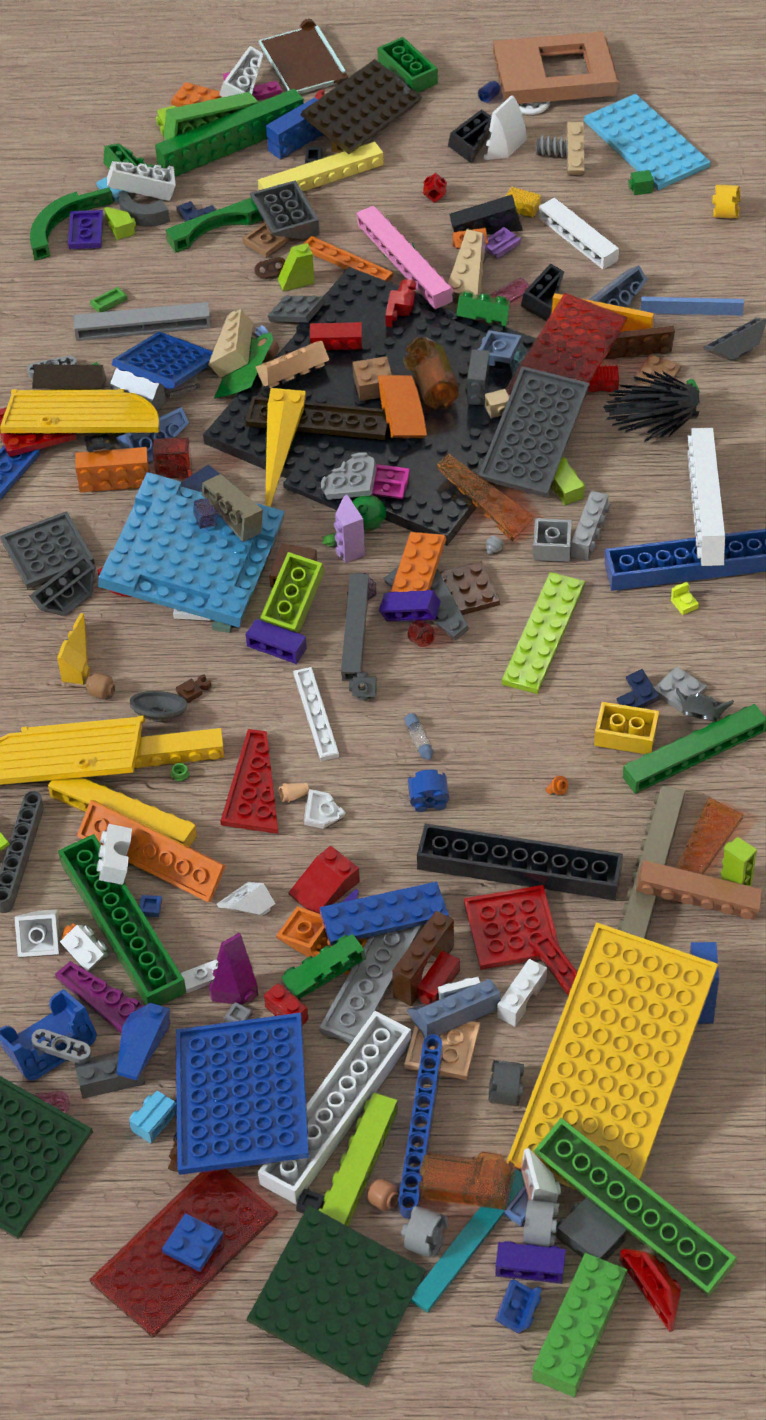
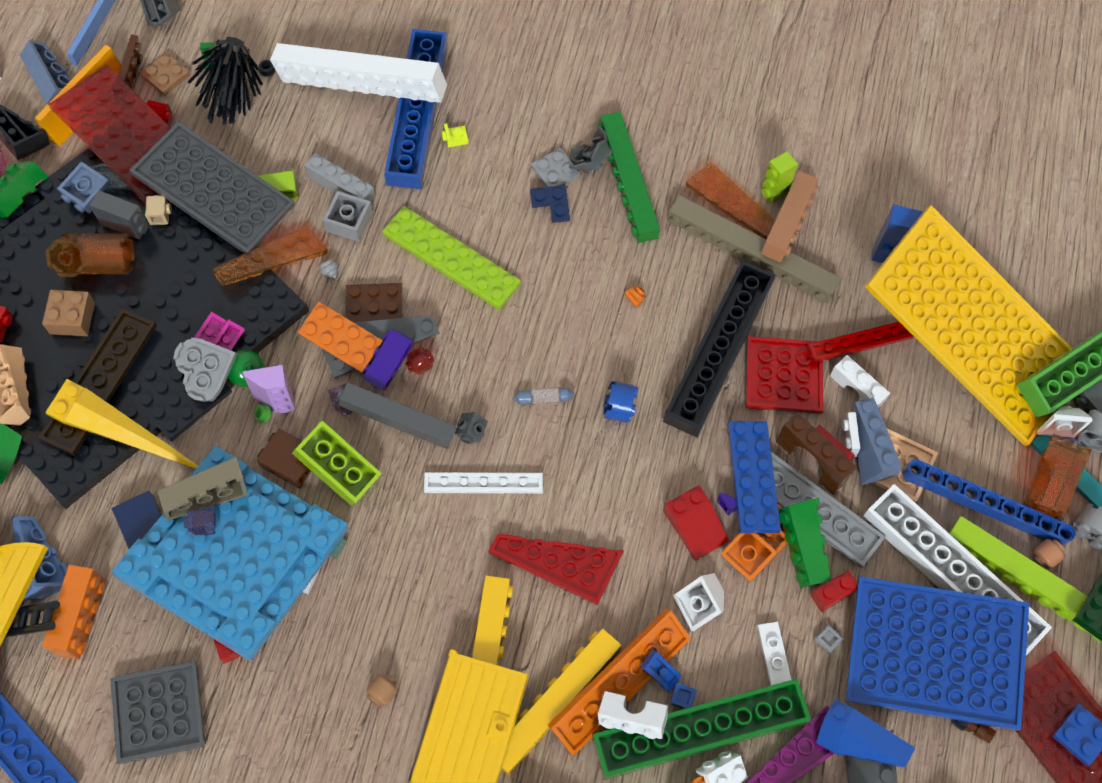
camera: 80 degrees left, 15 degrees up
dark grey wedge [29,554,96,616] -> none
yellow wedge [57,613,90,685] -> none
dark grey dish [130,691,187,722] -> none
medium azure brick [130,1090,177,1143] -> none
clear red brick [153,438,192,478] -> none
bright green plate [170,763,190,781] -> none
reddish brown plate [176,674,212,703] -> none
magenta wedge [209,933,258,1005] -> none
dark purple brick [245,619,307,664] -> none
light nougat cone [279,783,309,803] -> none
black plate [296,1189,325,1214] -> none
white plate [303,789,346,829] -> none
orange slope [378,375,427,438] -> none
dark grey brick [488,1060,524,1106] -> none
yellow brick [594,702,659,754] -> none
none -> blue plate [640,650,682,692]

